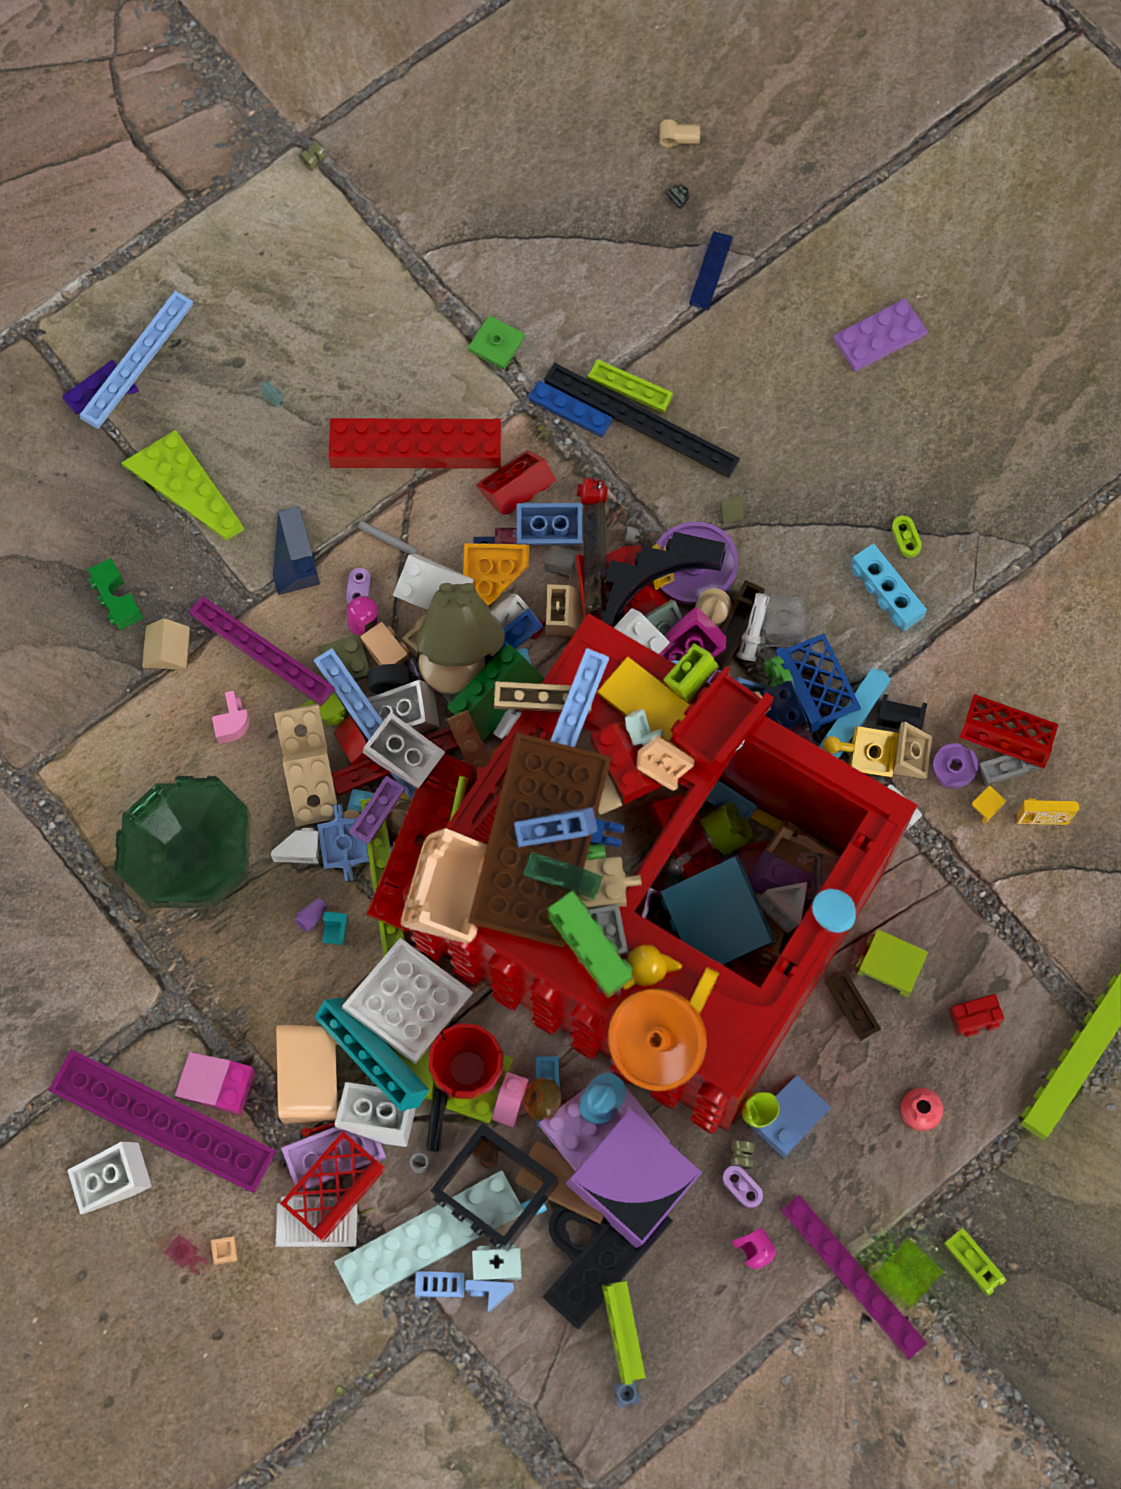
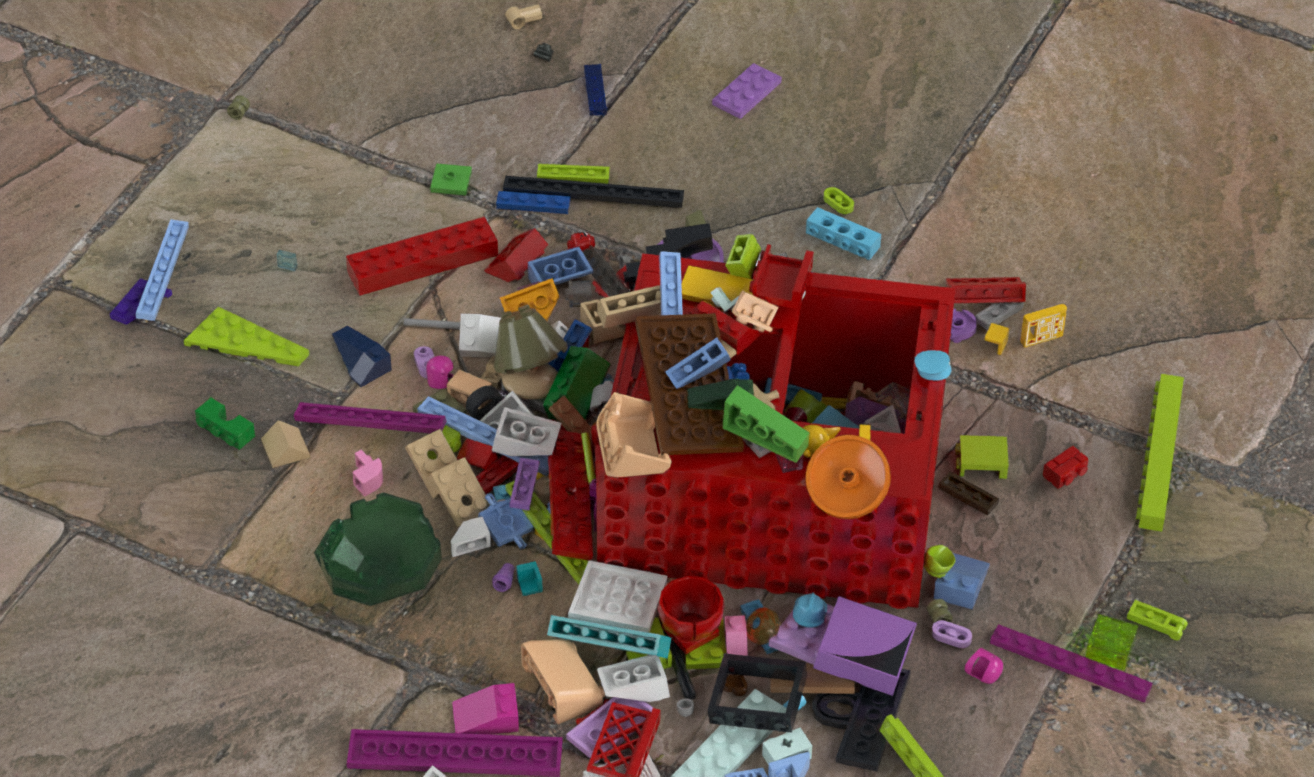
camera: 25 degrees left, 25 degrees down
coral piece [900,1088,943,1131] -> none

